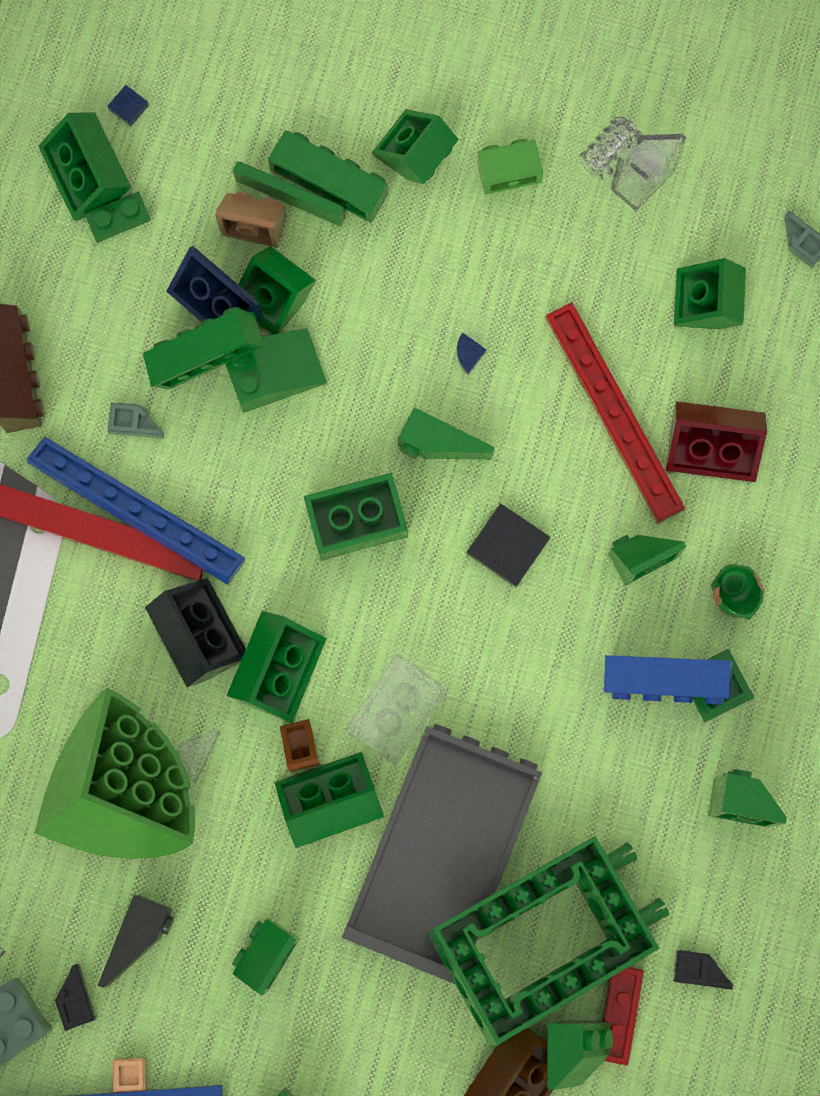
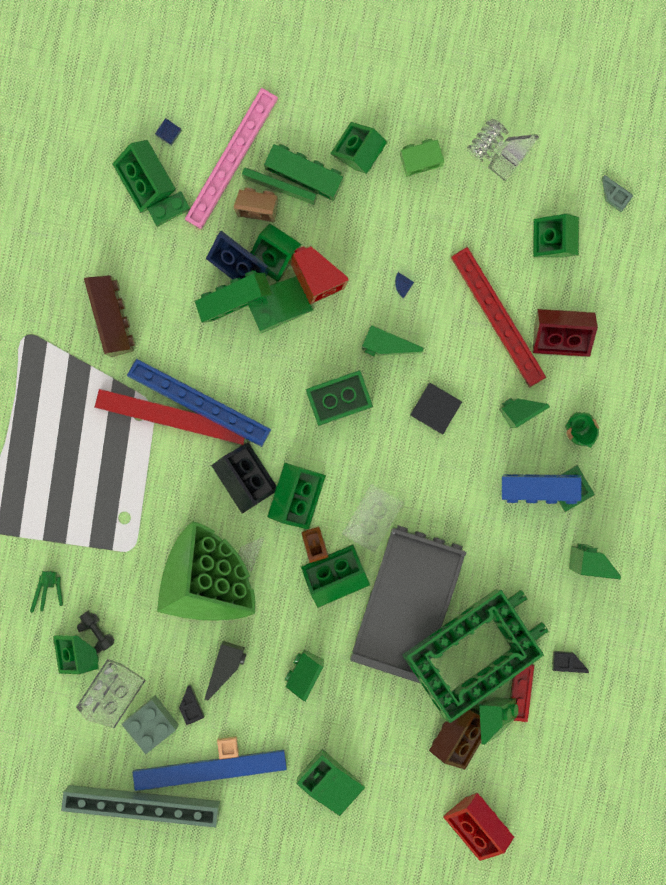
camera: 10 degrees left, 10 degrees up
sand green tile [107,402,164,438] -> none
none -> bright pink tile [185,87,278,230]
none -> red slope [290,246,349,305]

